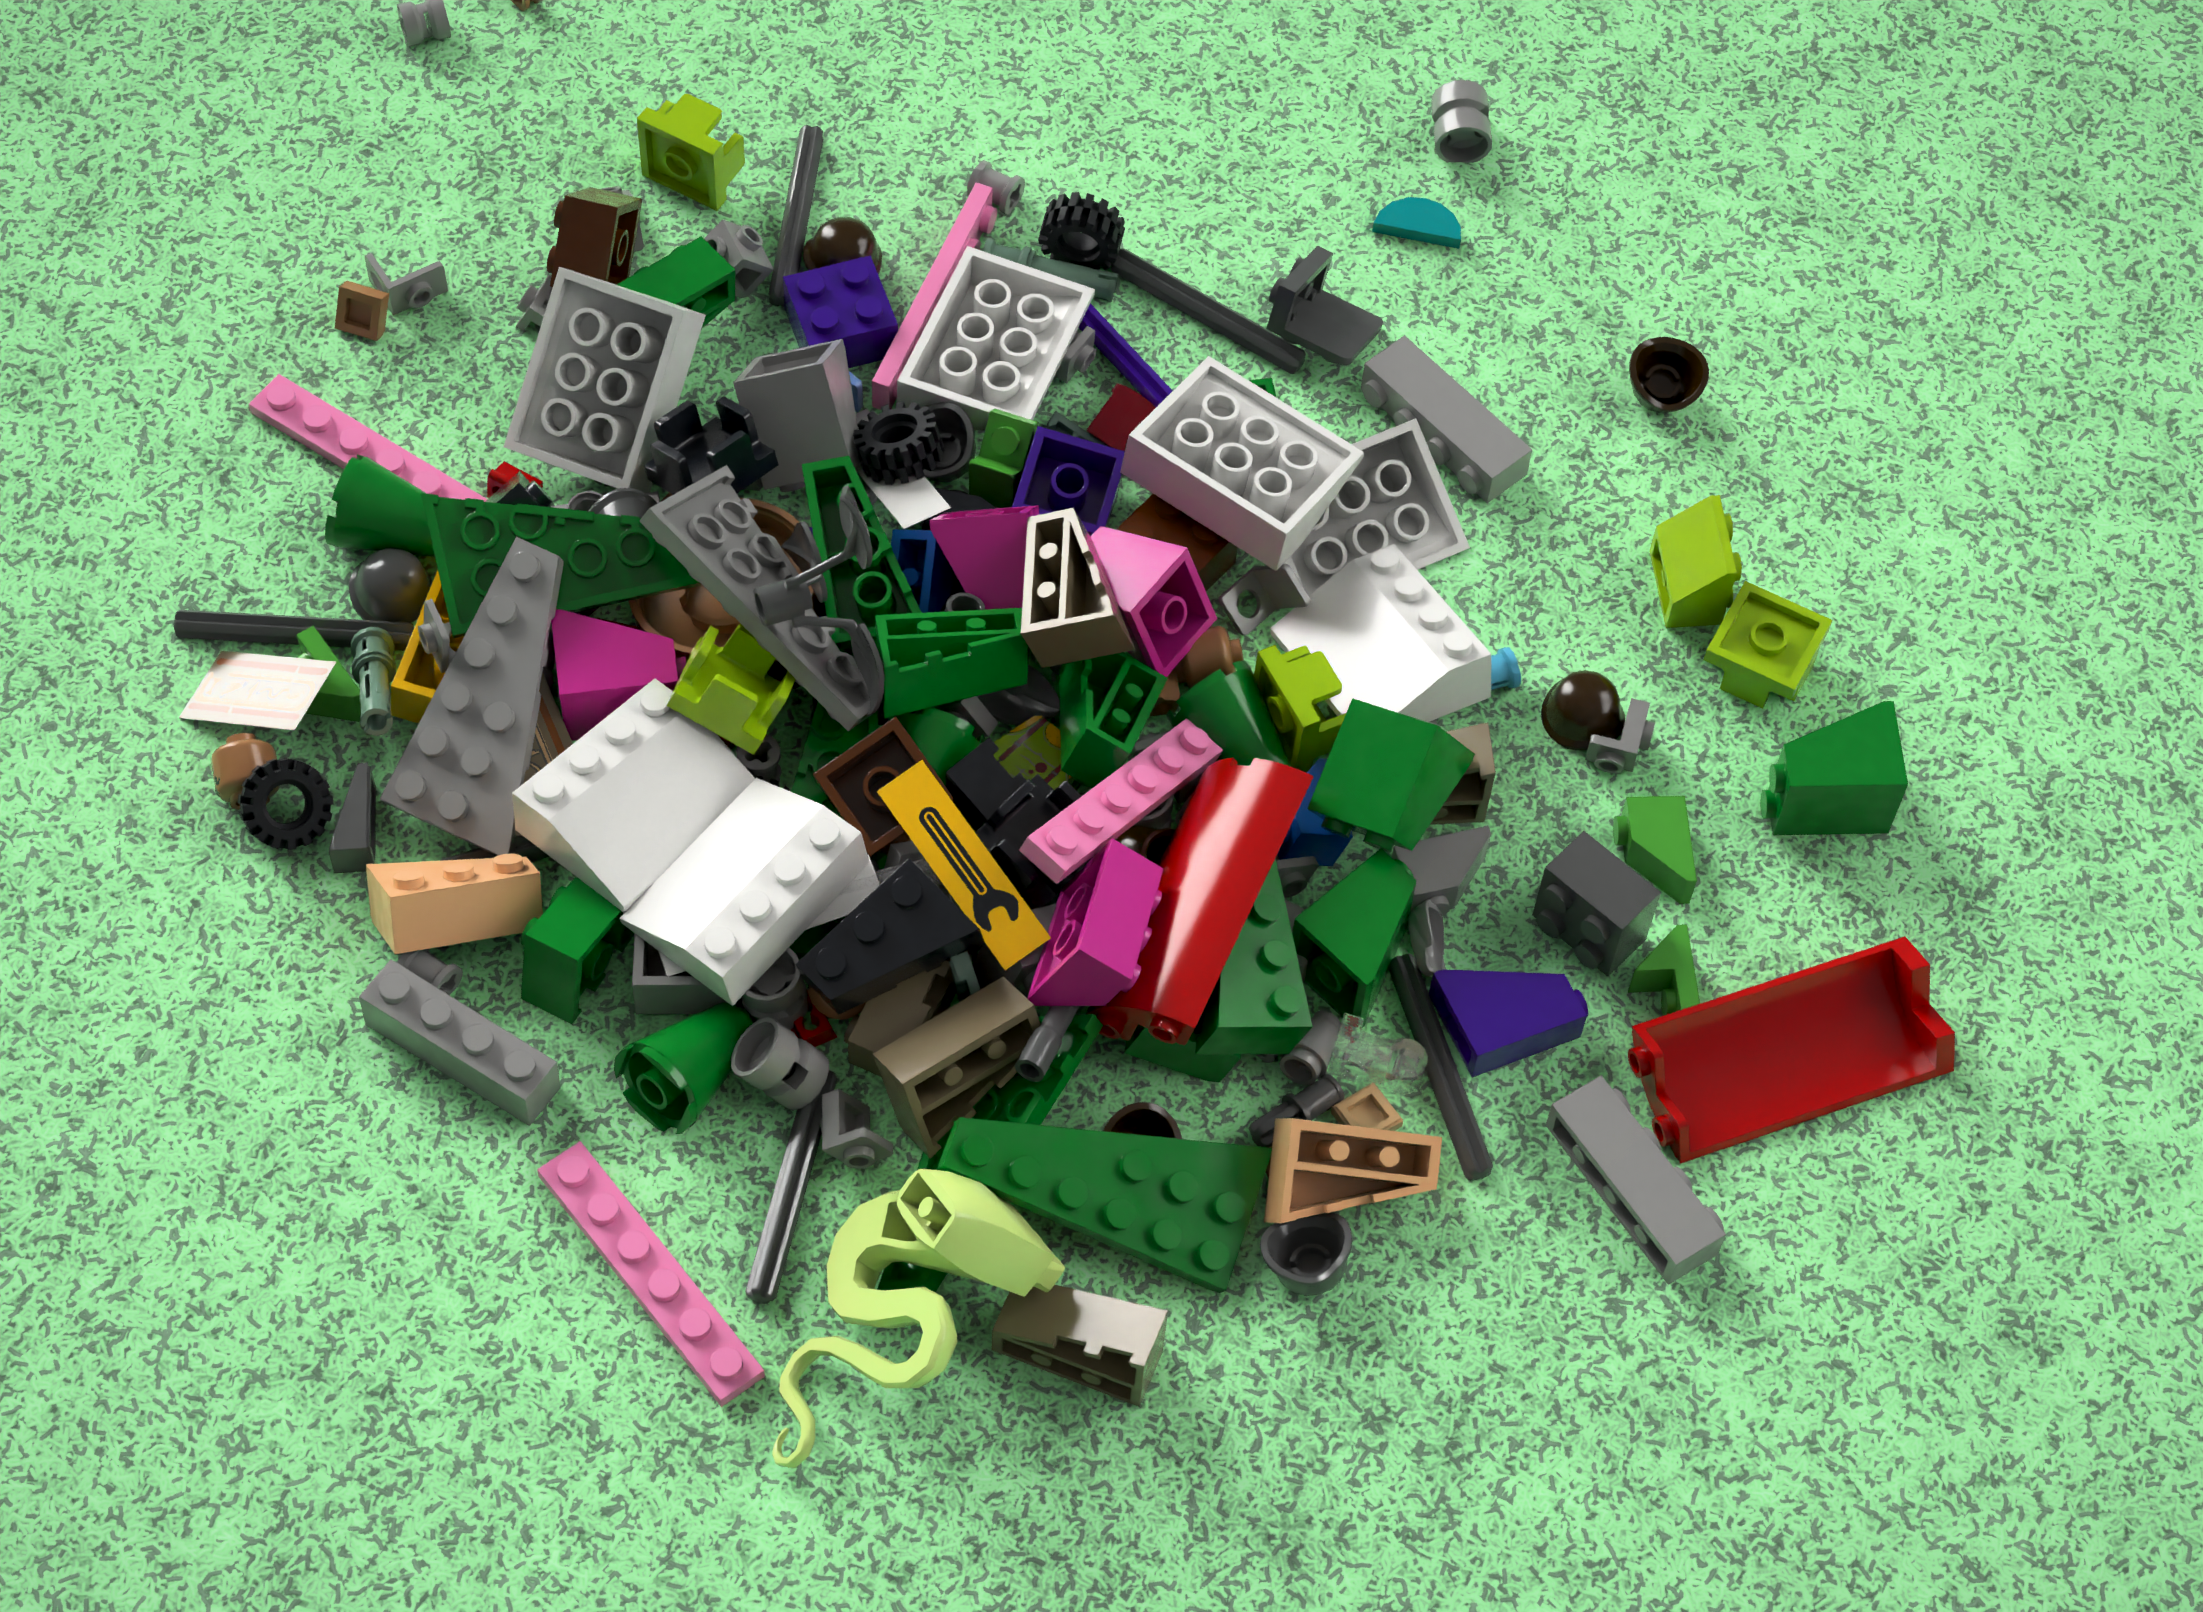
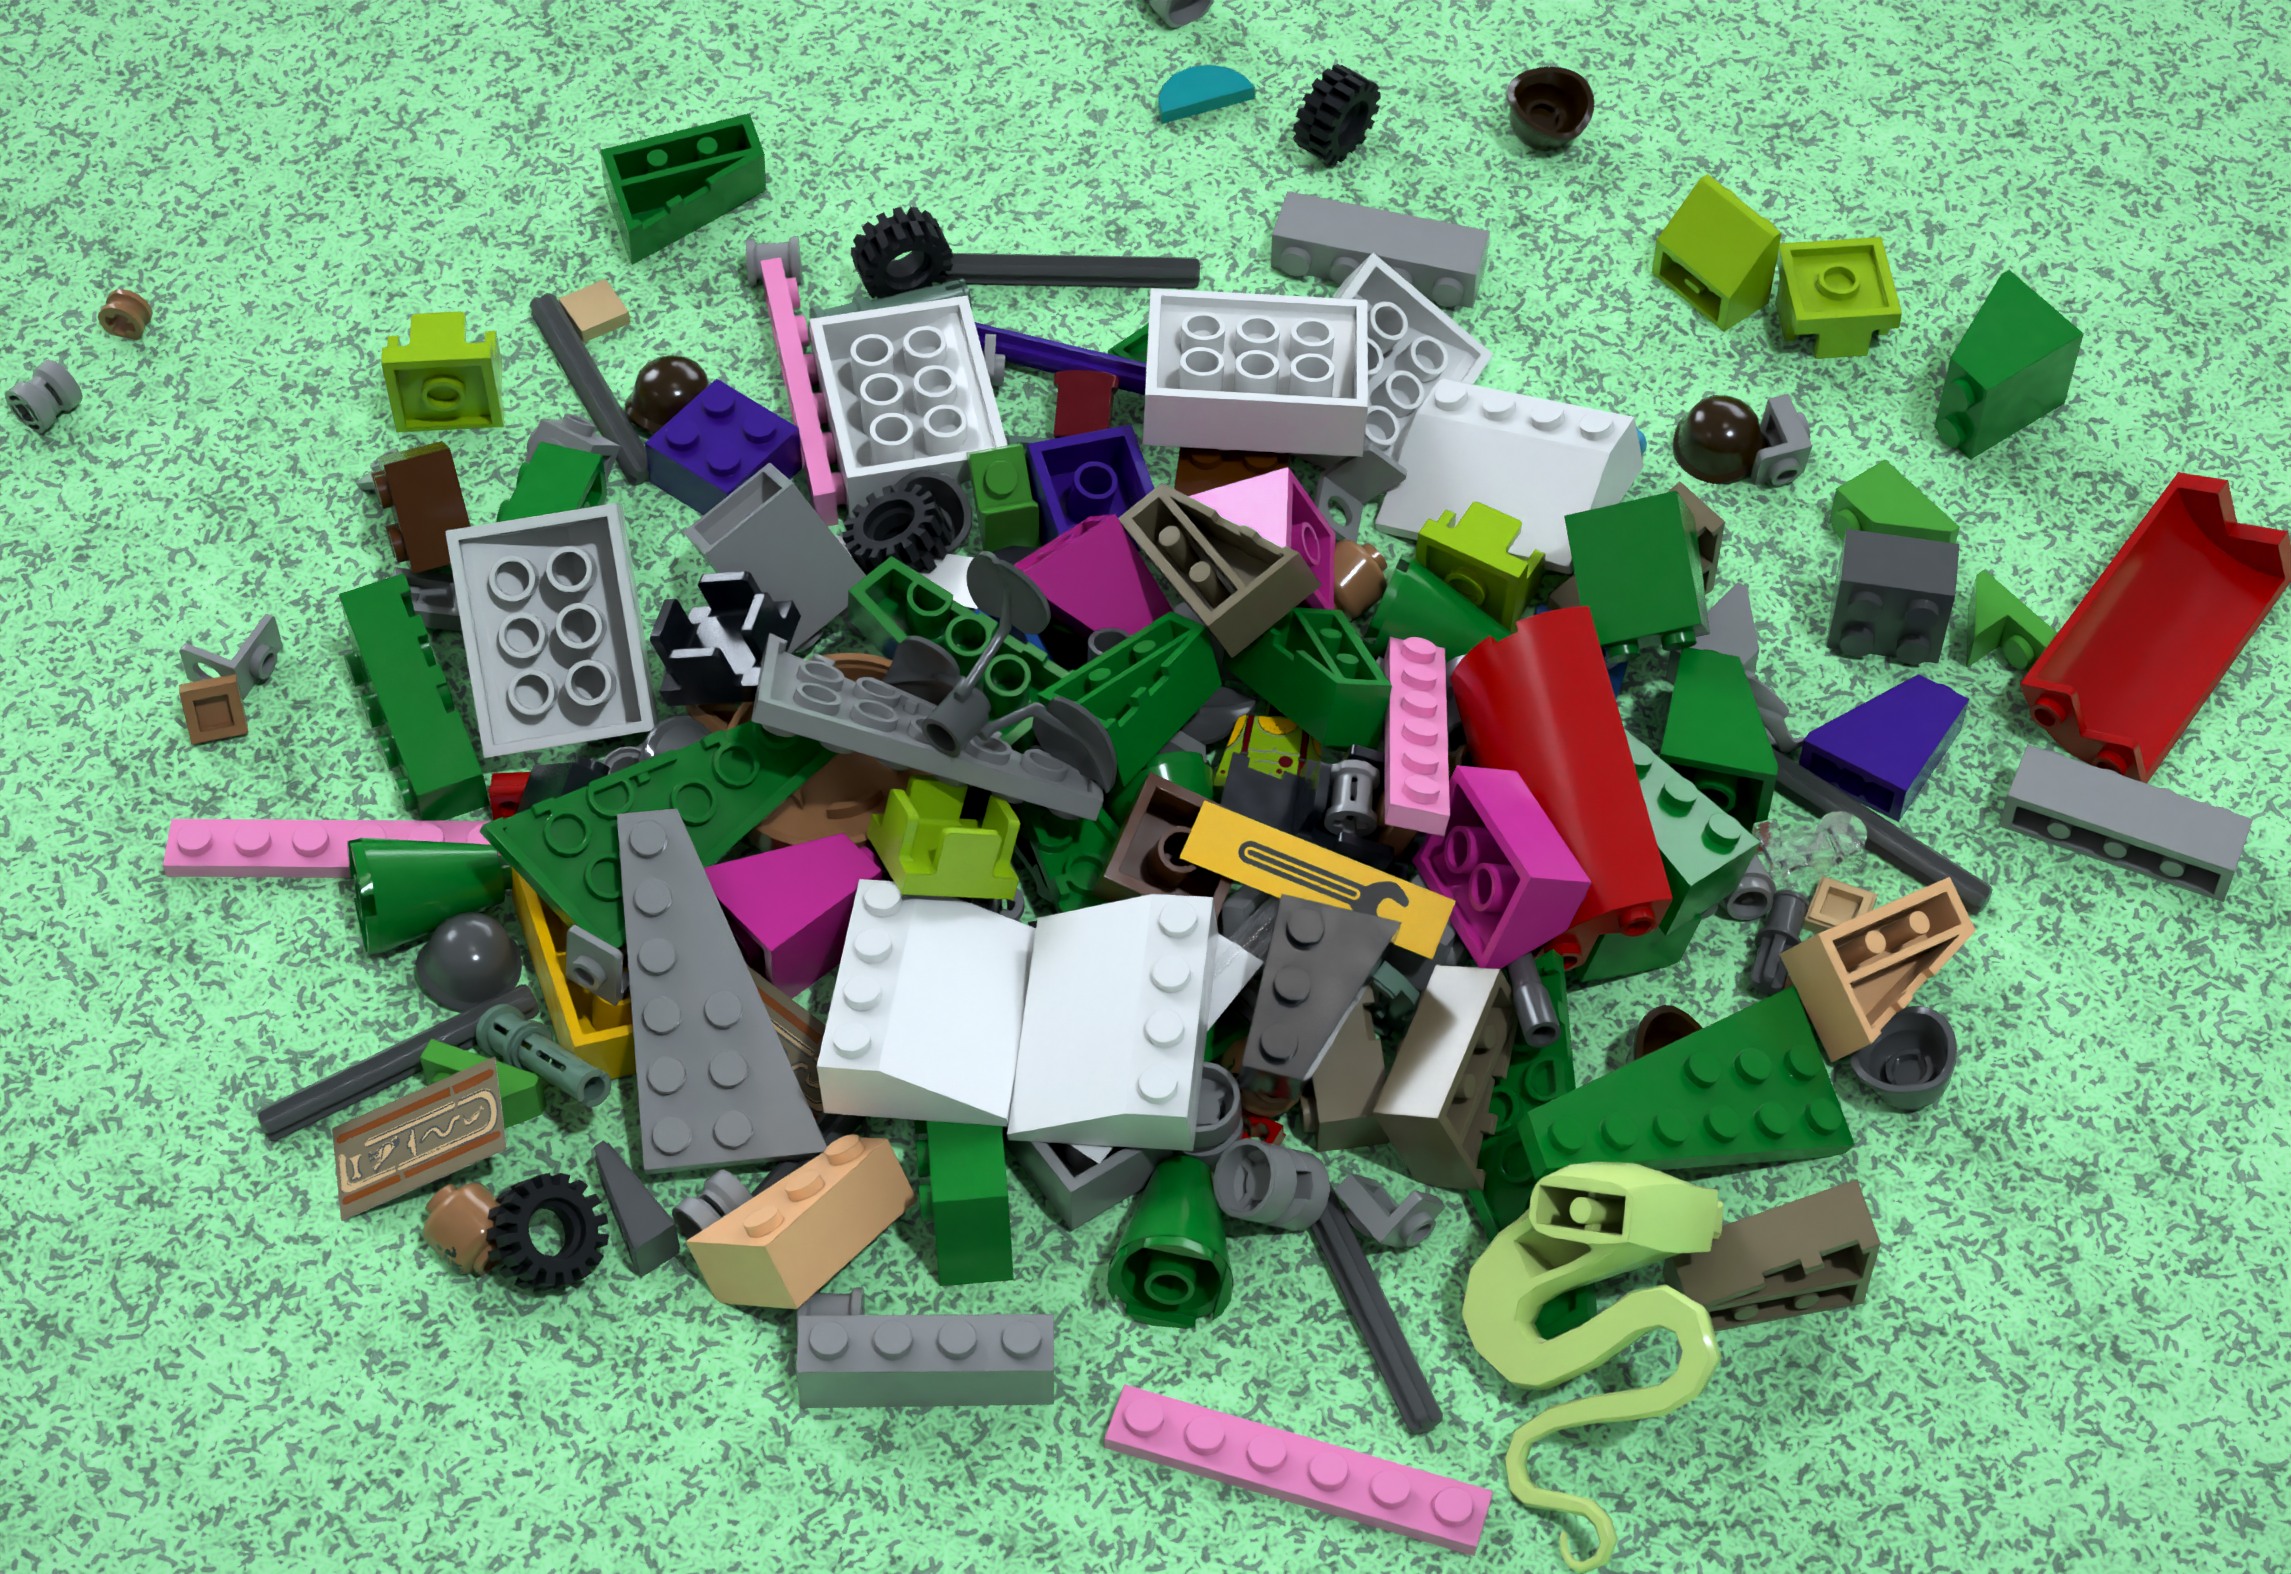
camera: 30 degrees left, 5 degrees down
dark grey bracket [1266,246,1383,366] -> none
none -> green wedge [339,573,490,821]
none -> tan tile [559,279,631,343]
none -> green wedge [600,113,766,265]
none -> light grey wheel [672,1169,753,1239]
none -> black tyre [1293,64,1381,165]
none -> light grey bush [1324,760,1380,837]

